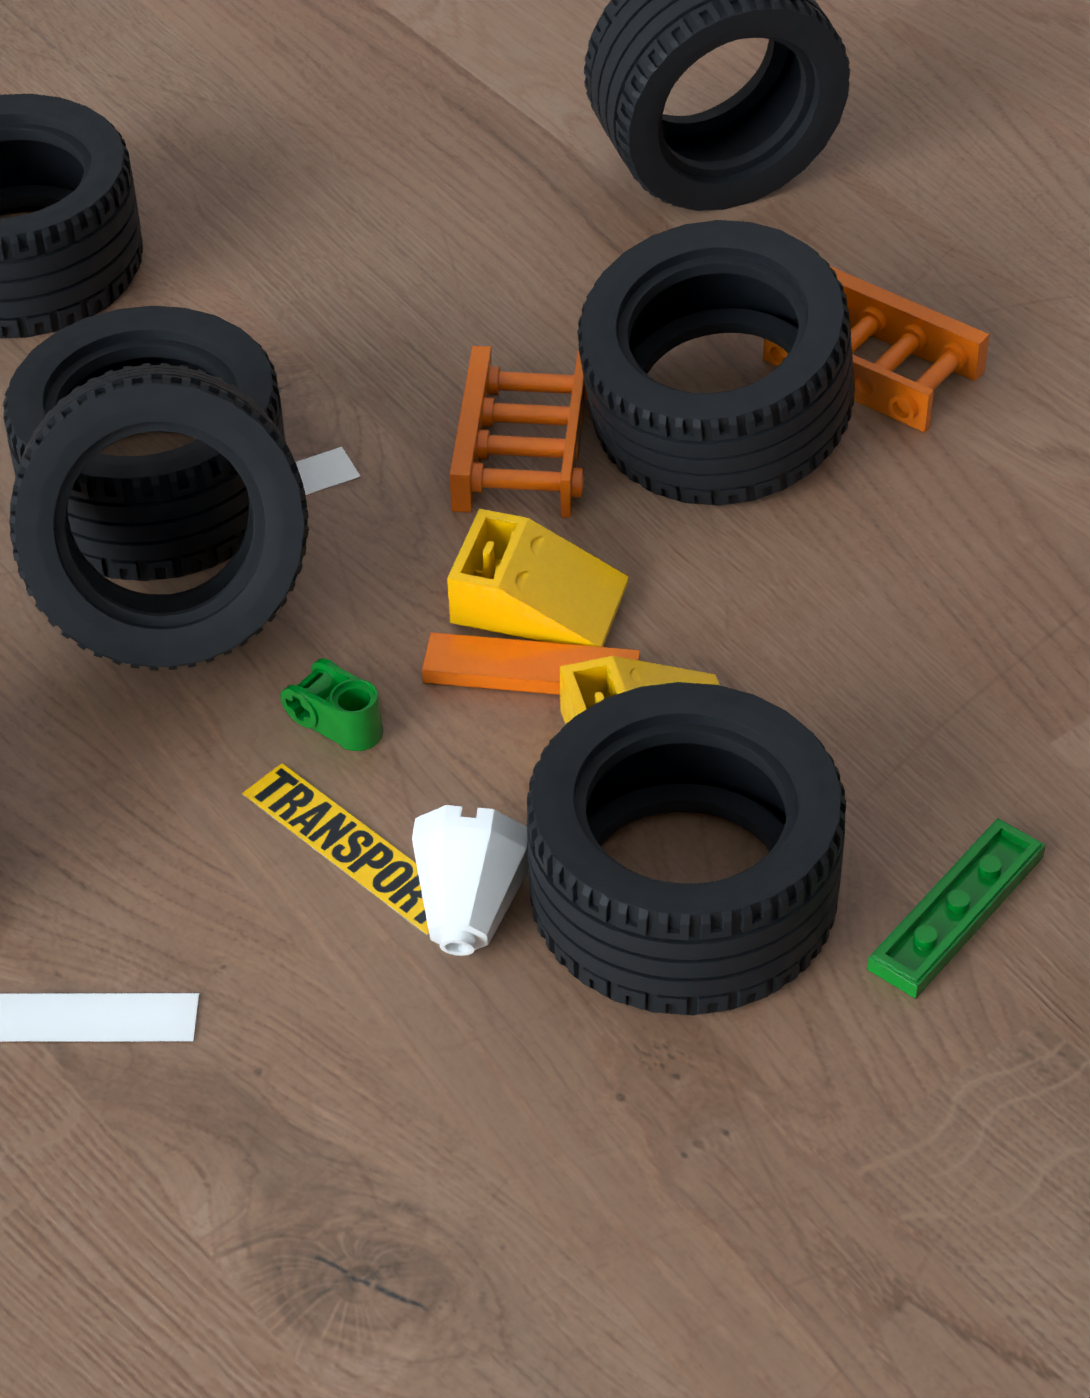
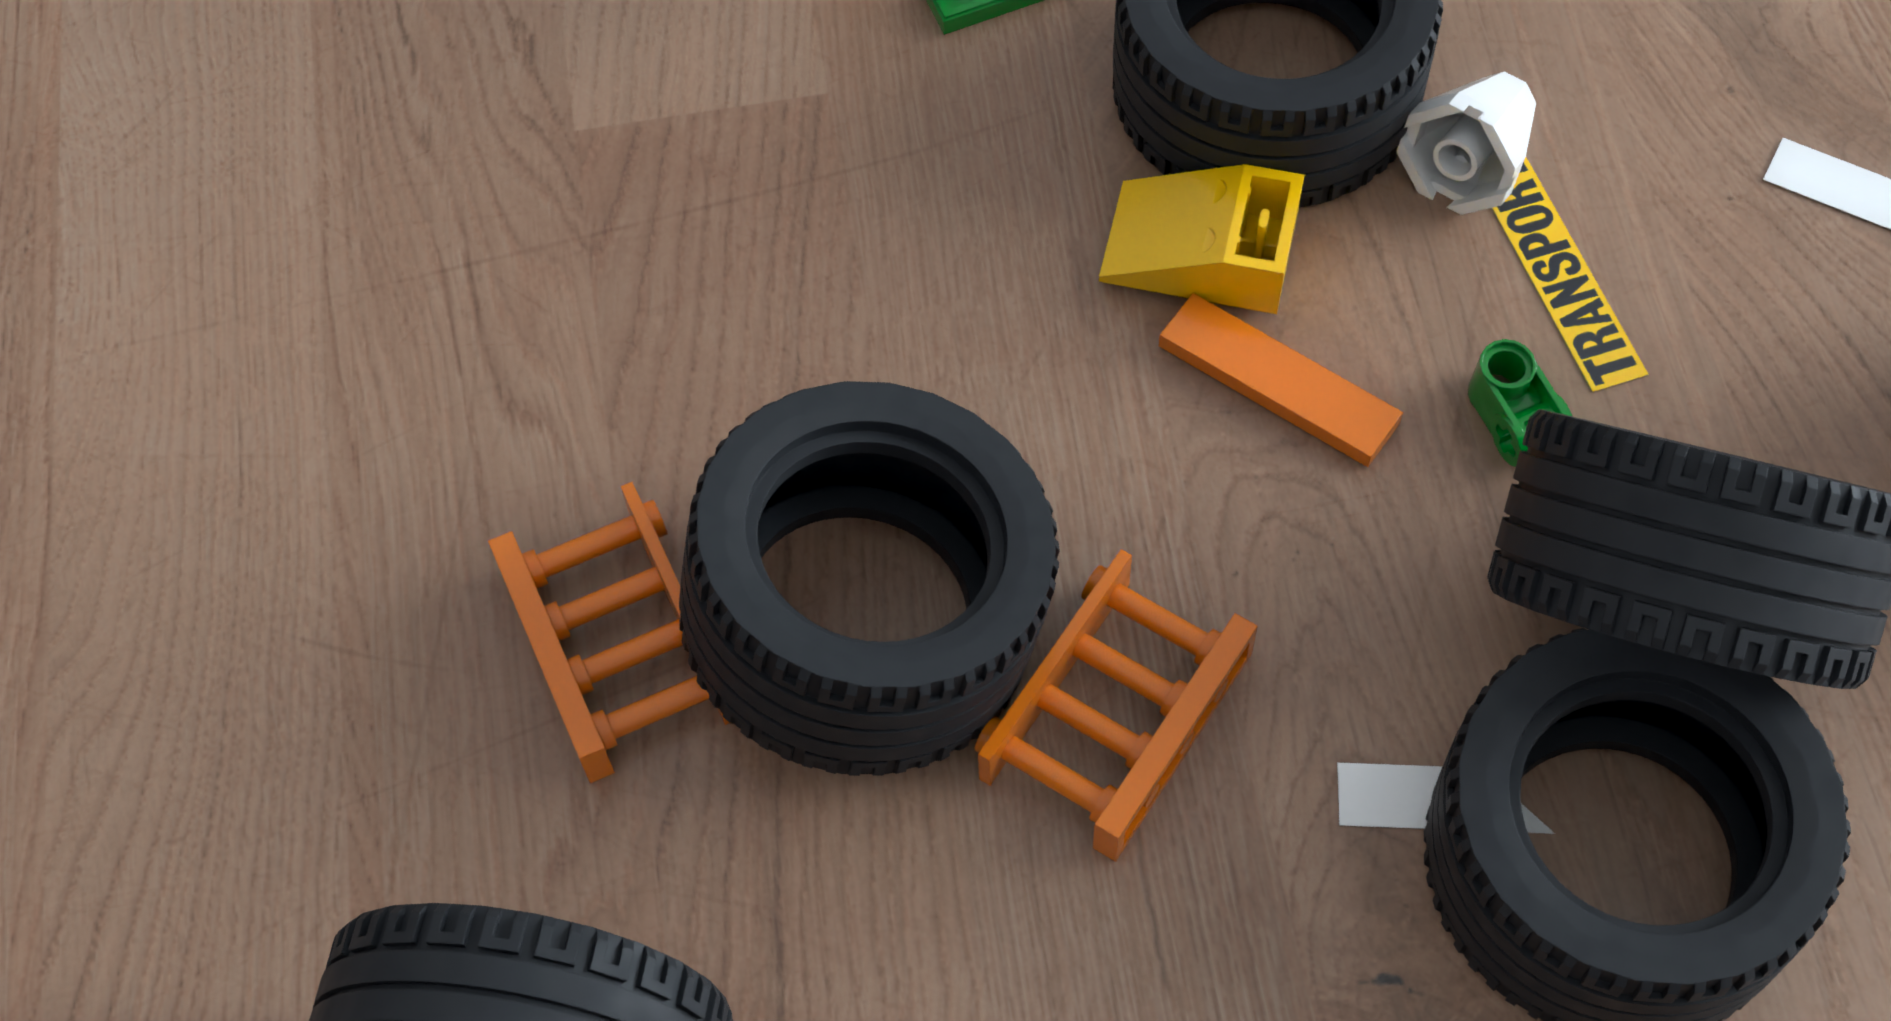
camera: 150 degrees left, 15 degrees up
yellow slope [447,509,629,647] -> none

